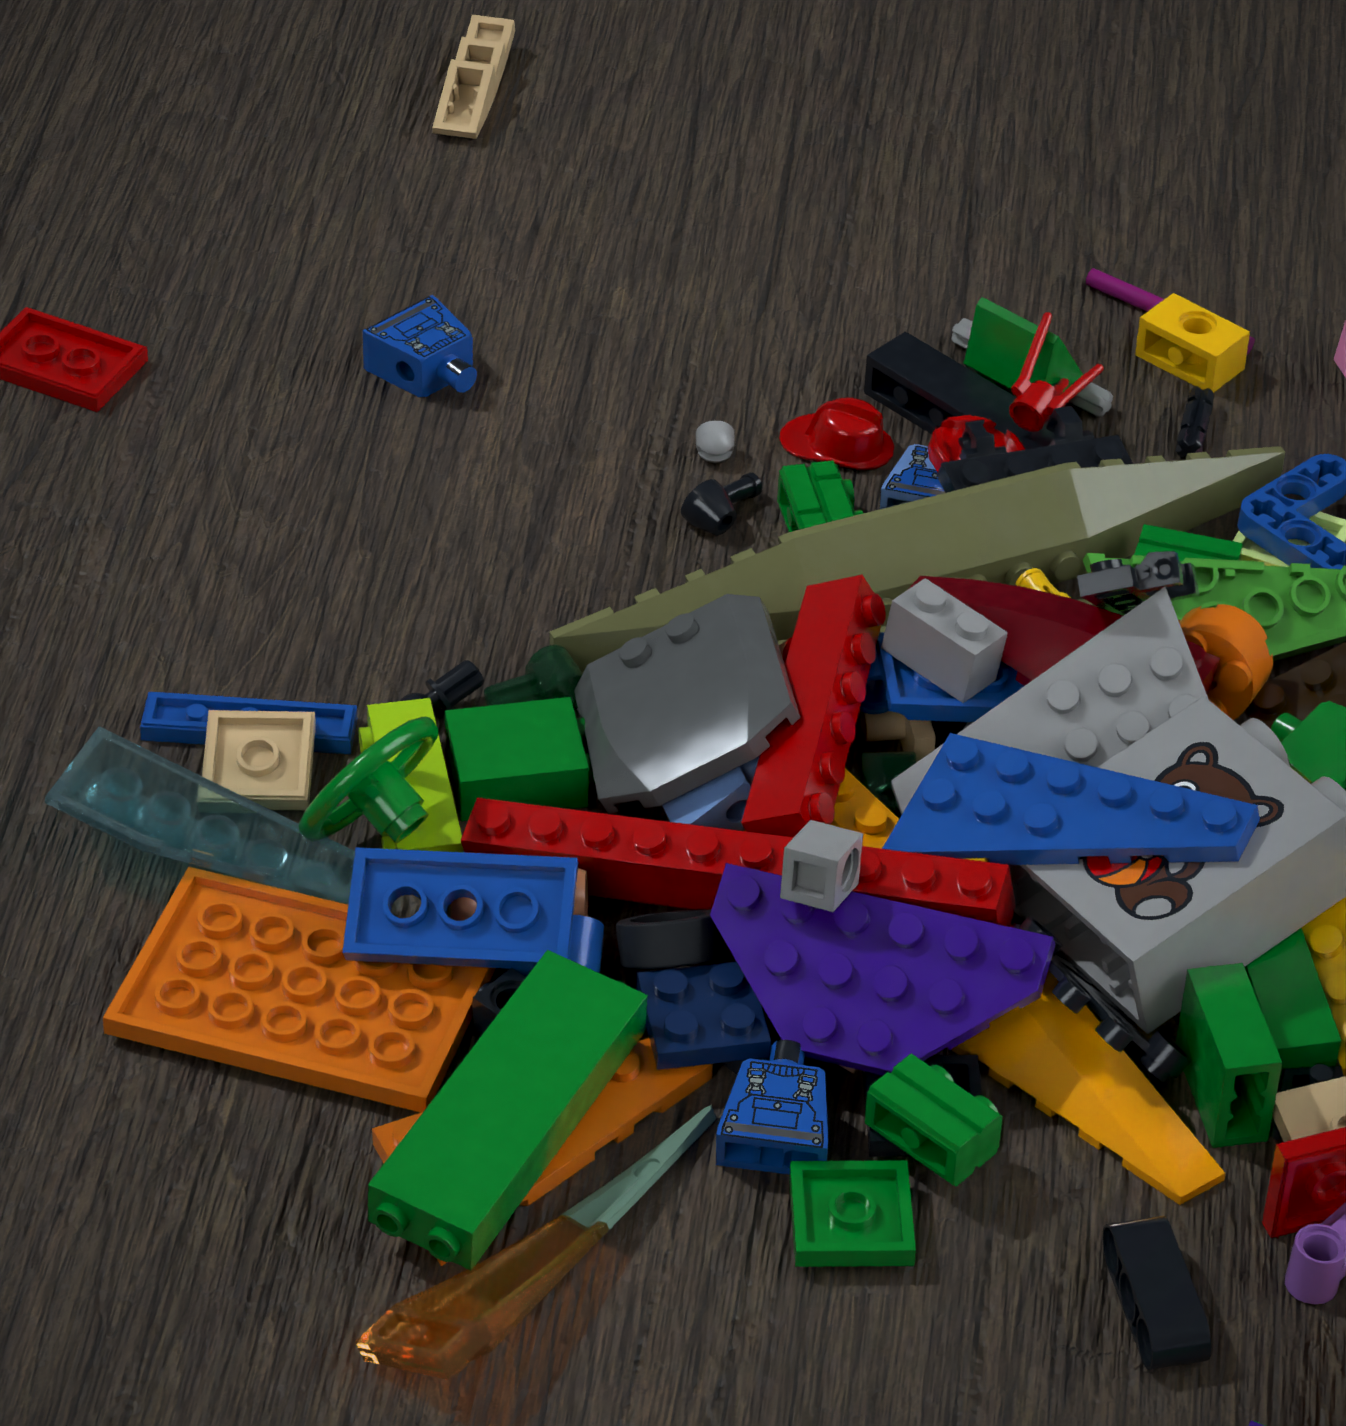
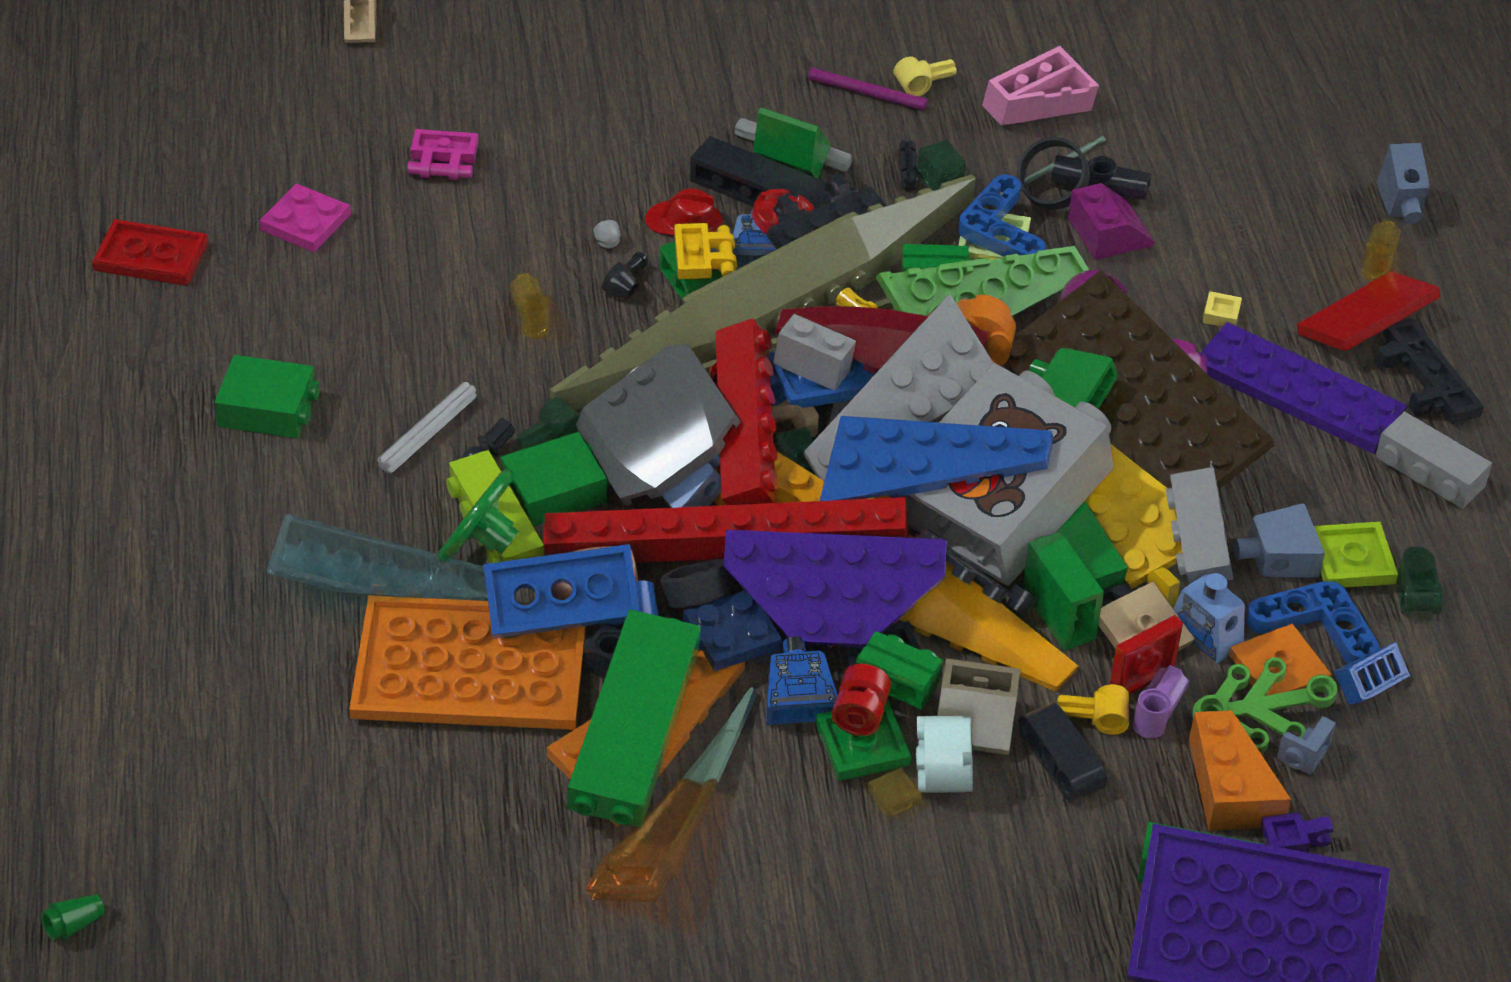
camera: 15 degrees left, 5 degrees up
blue tile [140,692,358,754] -> none
tan plate [200,710,316,810] -> none
blue torso [363,295,477,397] -> none
light grey brick [780,820,863,912] -> none
red plant [1009,312,1104,432] -> none
black hinge [1077,551,1199,616] -> none
yellow brick [1135,293,1250,393] -> none
none -> green brick [214,355,320,438]
none -> dark pink plate [259,183,351,252]
none -> light grey axle [377,382,477,474]
none -> dark pink plate [407,129,479,181]
none -> clear yellow piece [509,273,551,338]
none -> yellow plate [674,223,737,279]
none -> red wheel [832,664,891,736]
none -> clear yellow tile [868,768,921,818]
none -> light yellow axle [894,57,956,97]
none -> light aqua brick [916,716,973,793]
none -> clear green brick [917,139,966,191]
none -> dark tan slope [938,658,1021,755]
none -> yellow axle [1057,685,1129,735]

